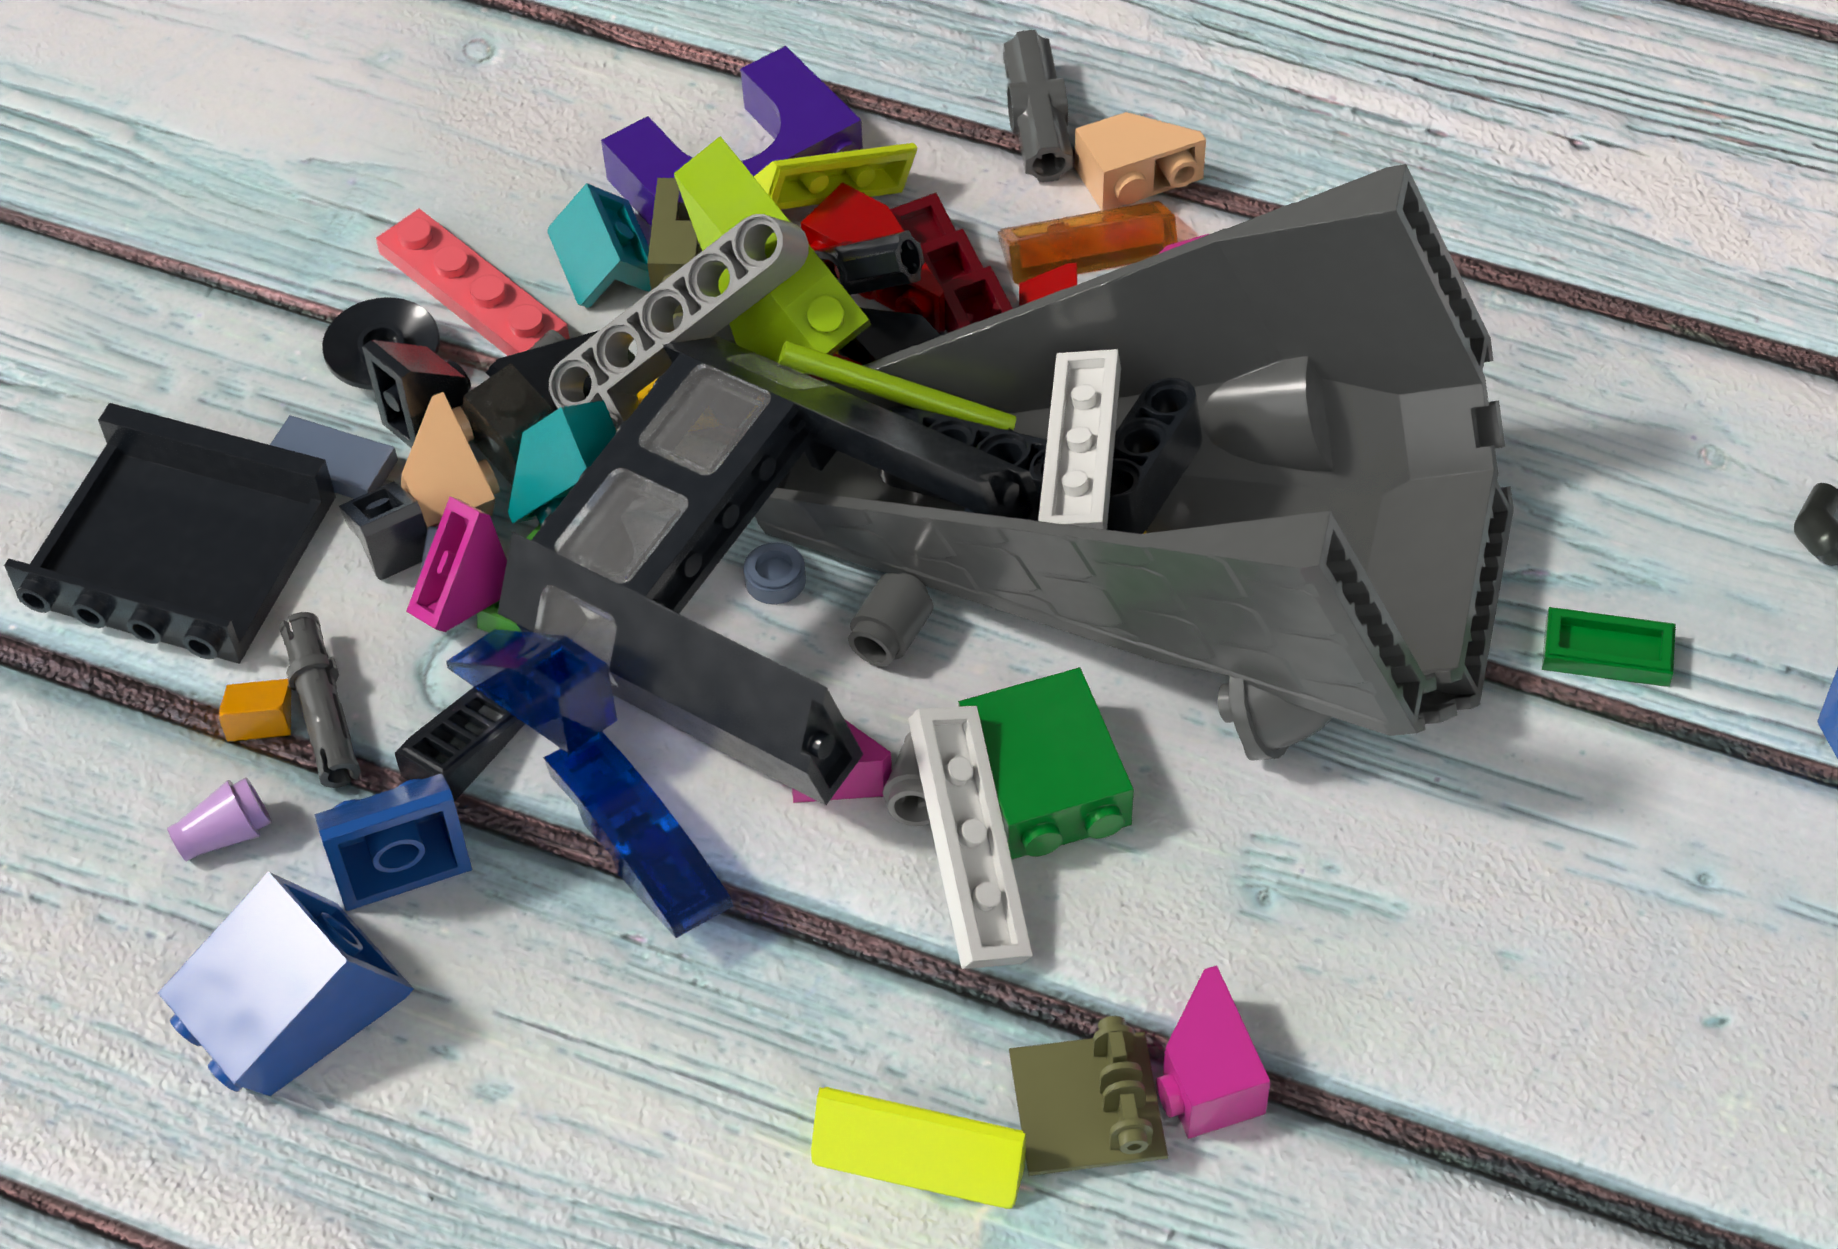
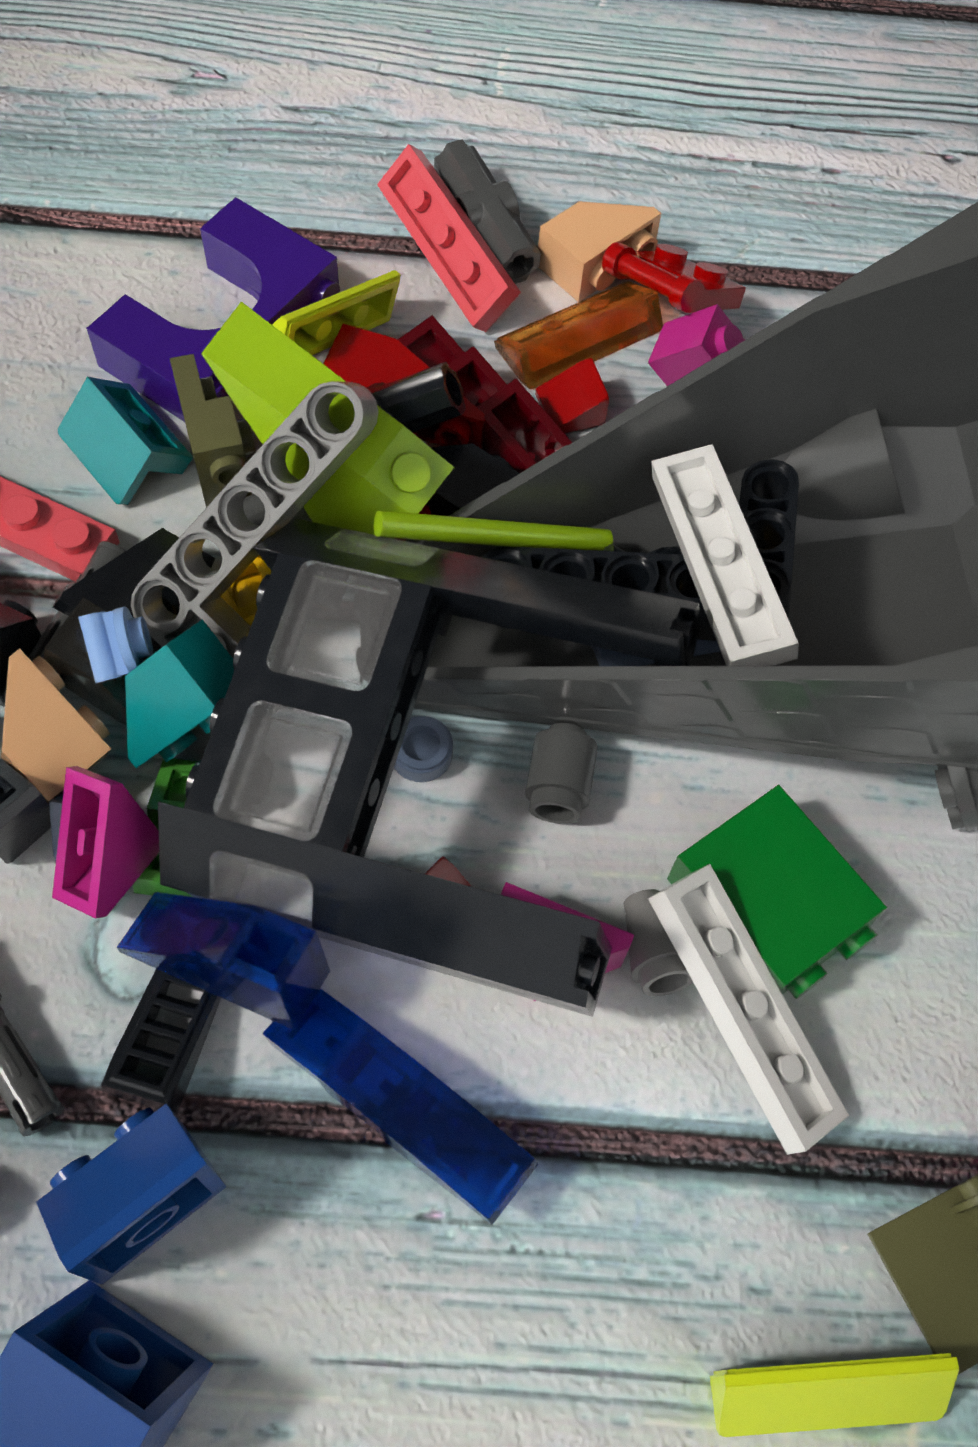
camera: 25 degrees left, 10 degrees up
none -> light blue plate [78,606,153,683]
none -> coral plate [377,144,521,332]
none -> red plate [602,241,746,313]

